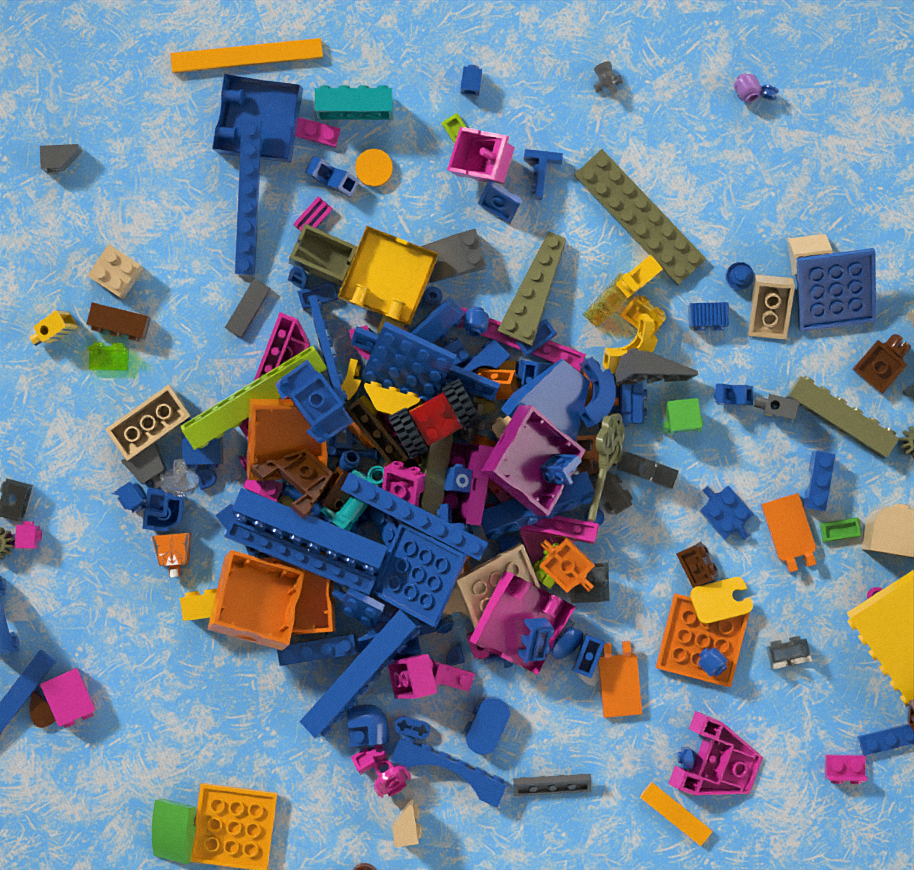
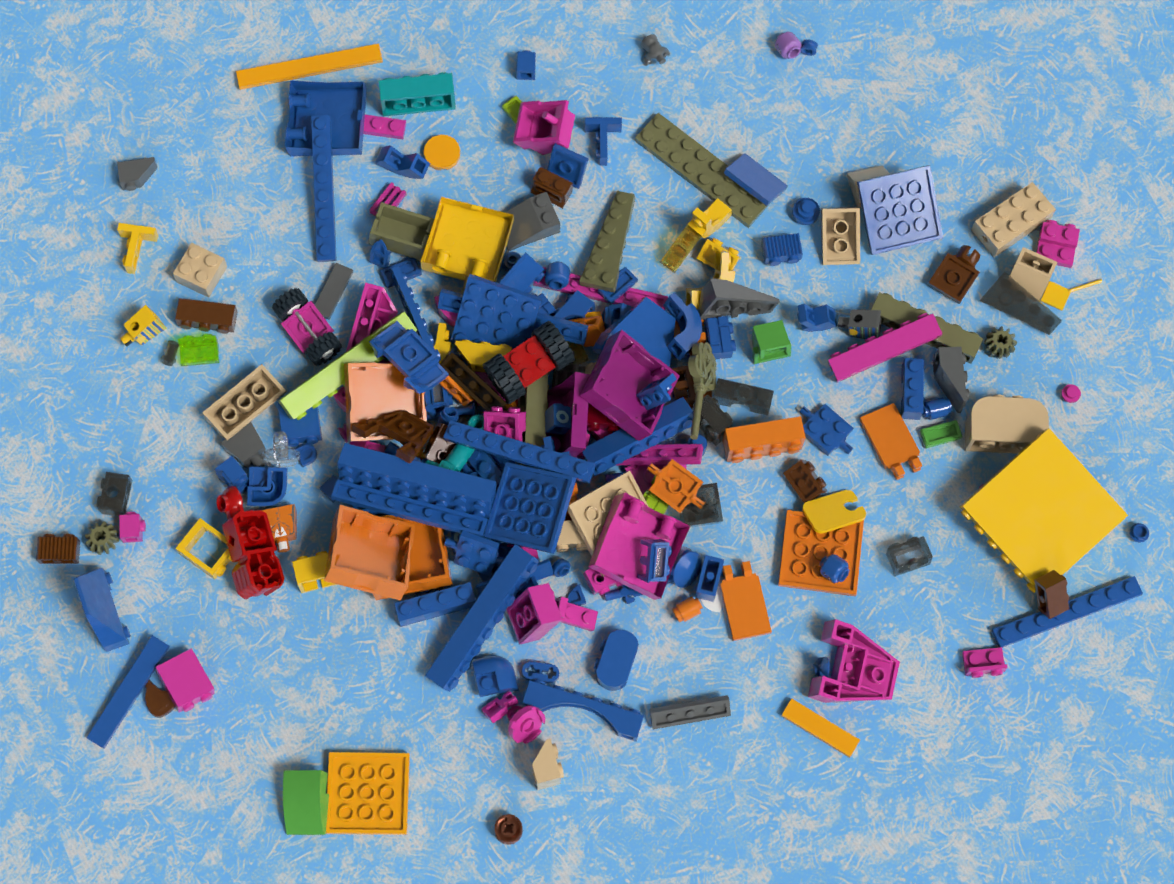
camera: 10 degrees left, 15 degrees down
none -> yellow bracket [117,223,159,274]
none -> clear smoke pin [161,340,180,366]
none -> yellow window [175,518,232,580]
none -> red brick [216,486,285,600]
none -> plate [272,288,342,366]
none -> reddish brown window [530,167,573,209]
none -> orange brick [672,596,703,623]
none -> orange brick [722,416,806,463]
none -> blue tile [724,153,788,206]
none -> dark pink brick [828,313,942,383]
none -> blue brick [923,397,952,420]
none -> dark grey slope [932,347,969,413]

